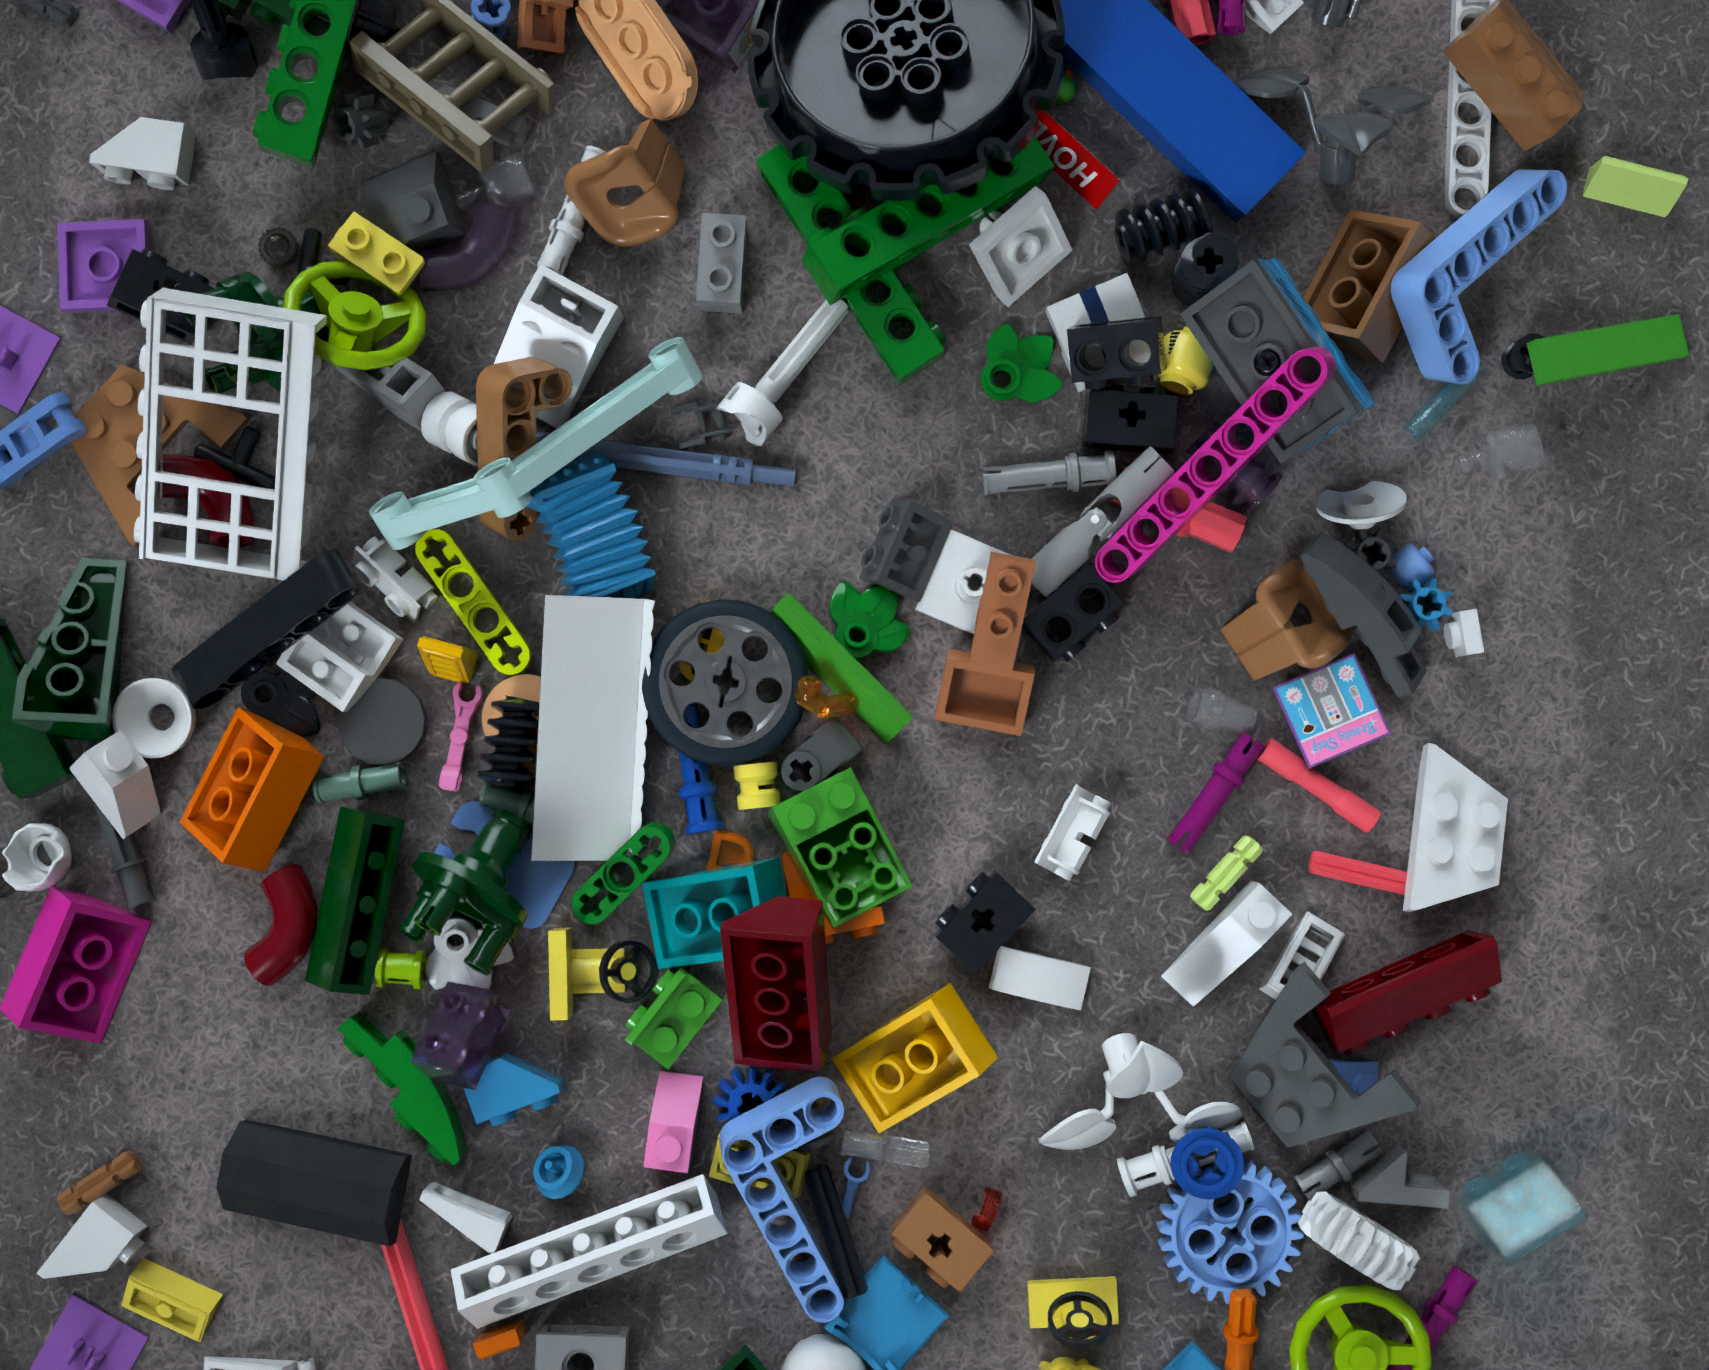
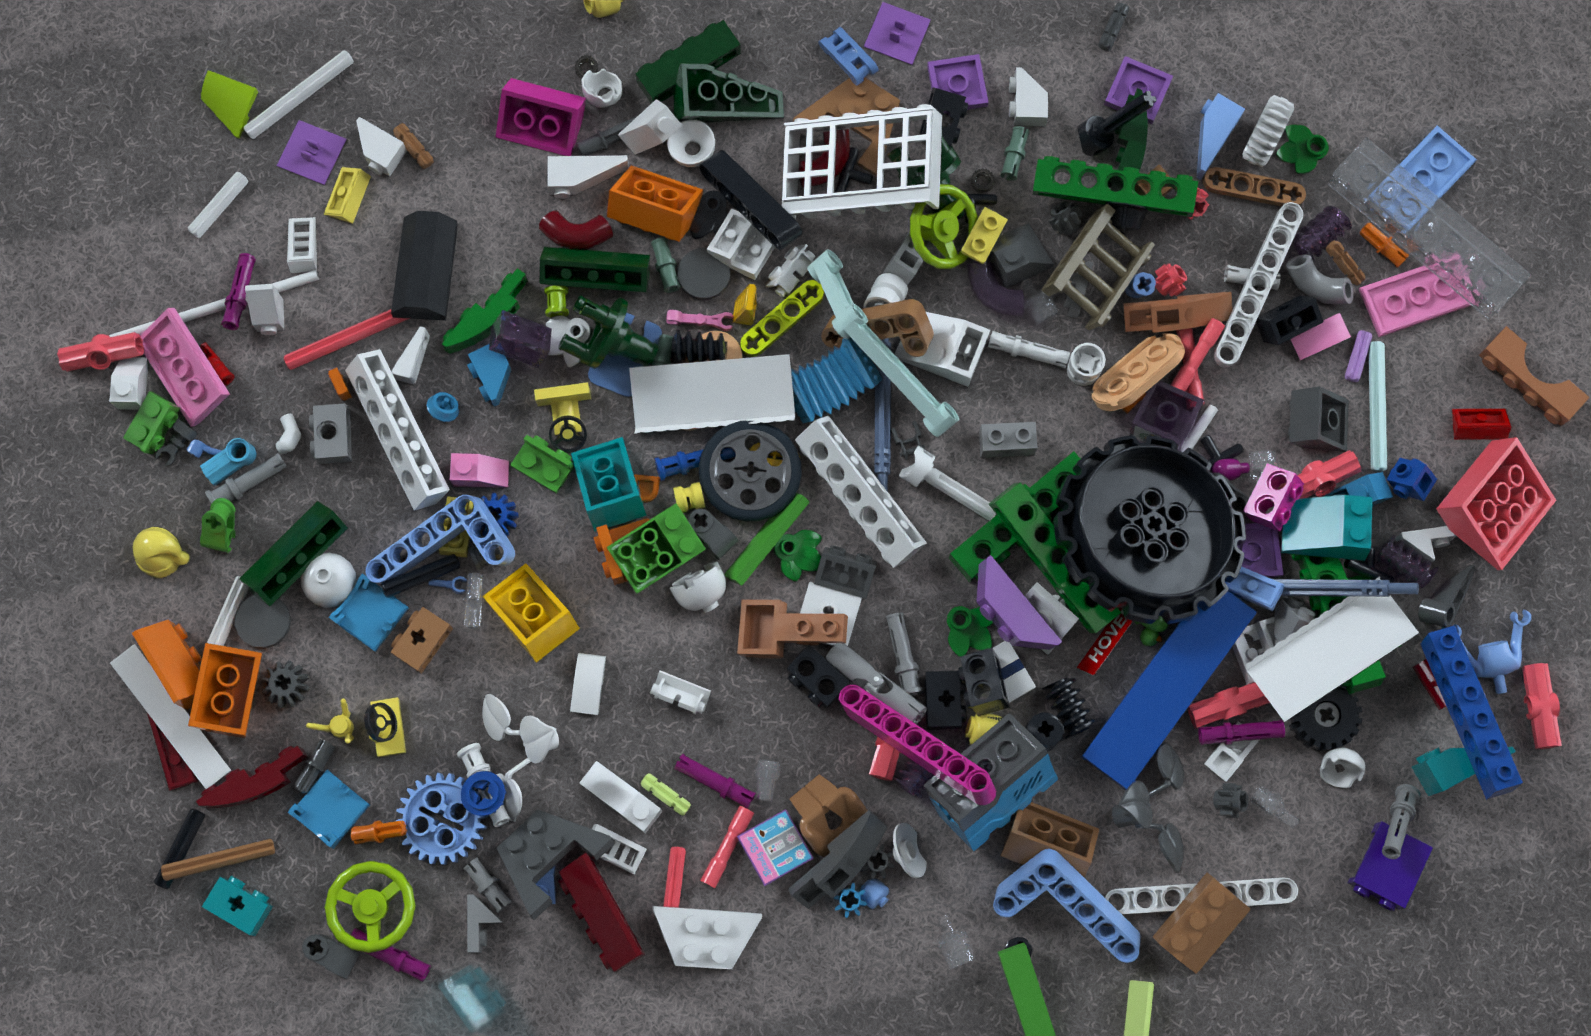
camera: 80 degrees right, 10 degrees down
medium nougat piece [565,119,686,247] -> none
green beam [572,822,676,924] -> none
dark red slope [720,896,832,1073] -> none
clear orange arm [794,676,857,719] -> none
black brick [935,871,1036,974] -> none
clear red axle [971,1186,1002,1232] -> none
white gear [1298,1192,1420,1290] -> none
clear light blue piece [1402,374,1480,442] -> none
white plate [1444,609,1484,657] -> none
none -> white slope [548,155,629,199]
none -> white cylinder [669,562,726,613]
none -> white brick [795,416,927,568]
none -> medium lavender wedge [977,555,1062,650]
none -> sand green pin [1000,126,1029,181]
none -> white wheel [1066,343,1106,386]

